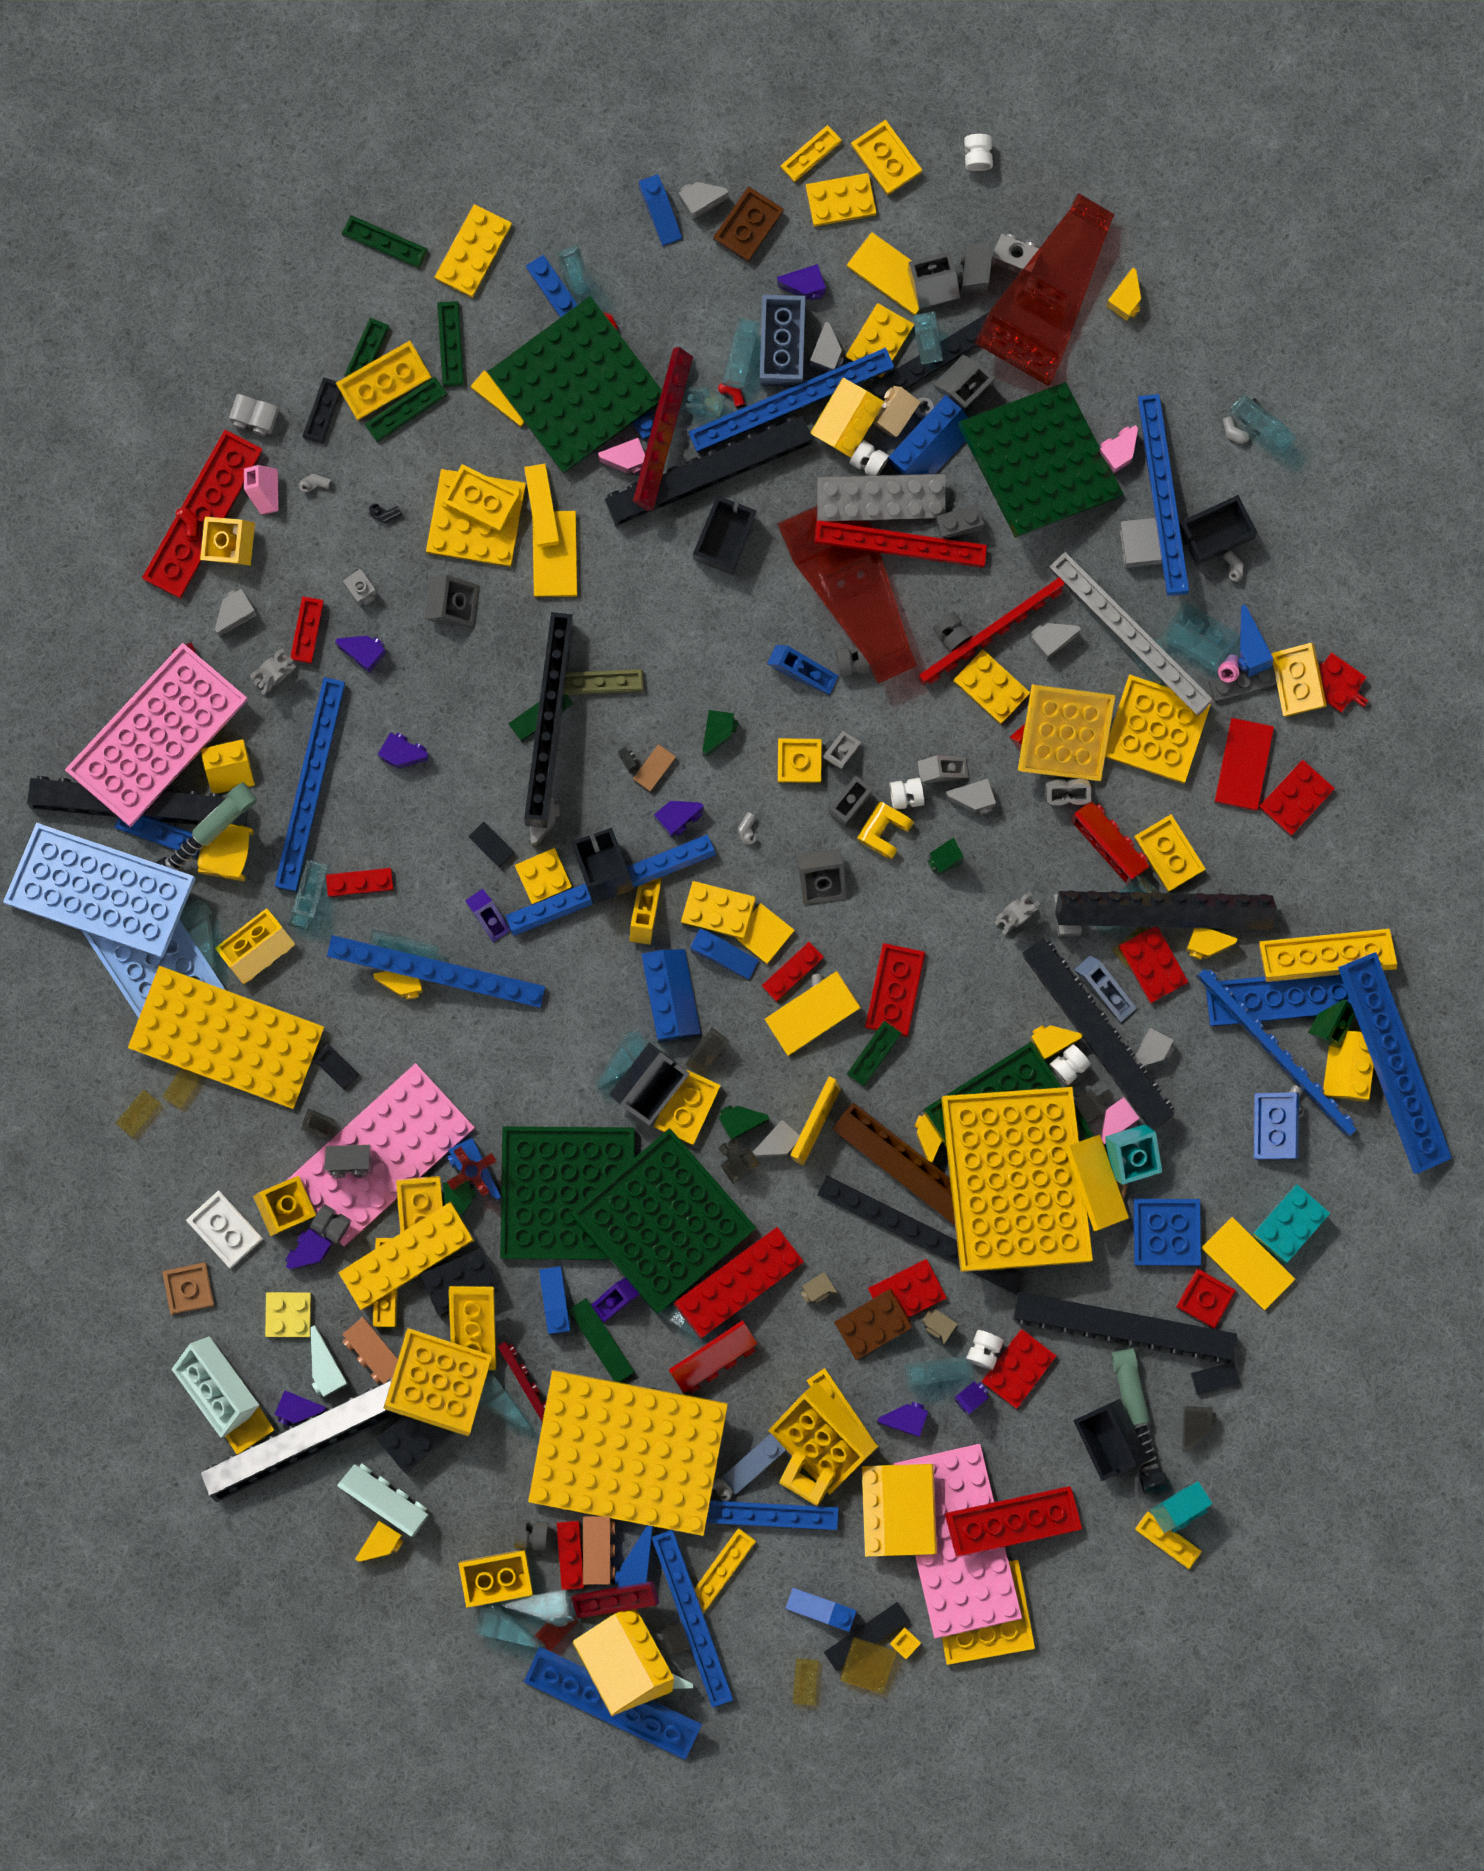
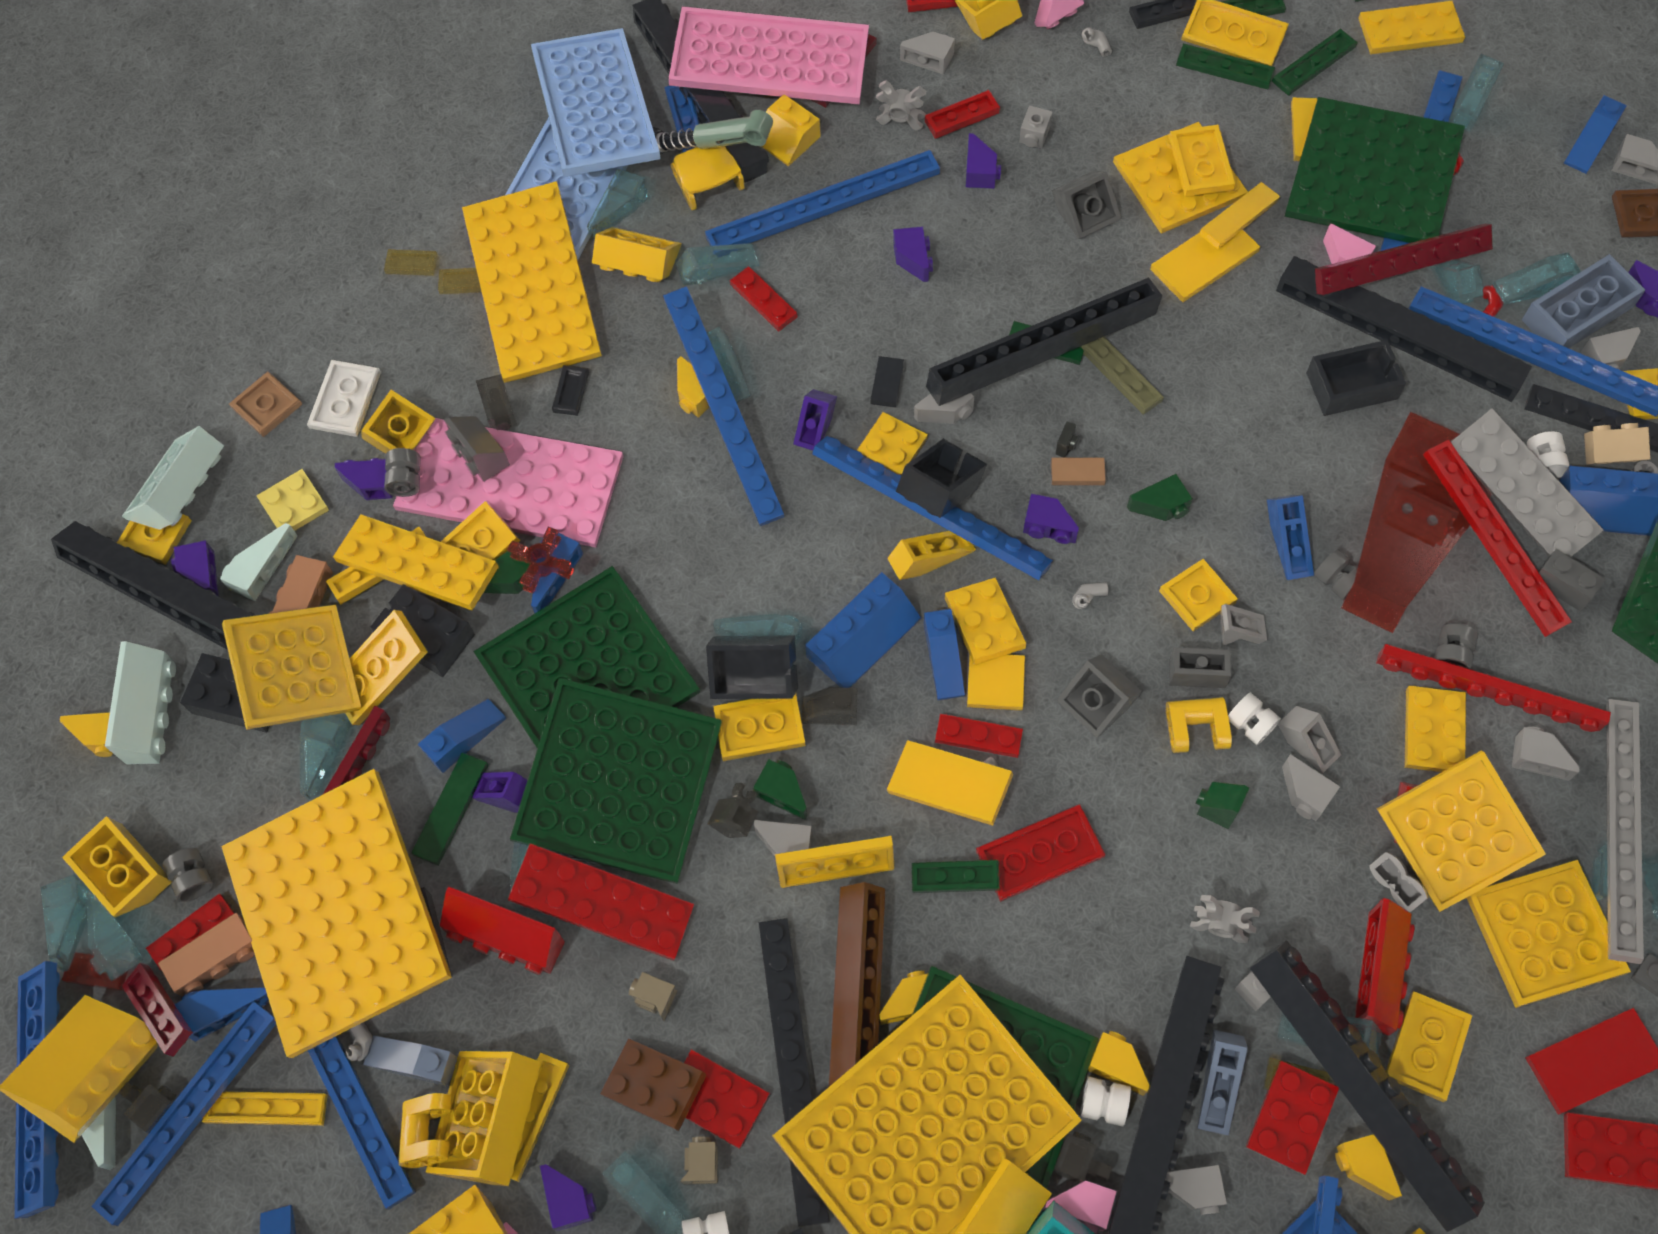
camera: 60 degrees right, 15 degrees down
black arm [369,504,402,523] -> none
yellow slope [810,378,884,458] -> none

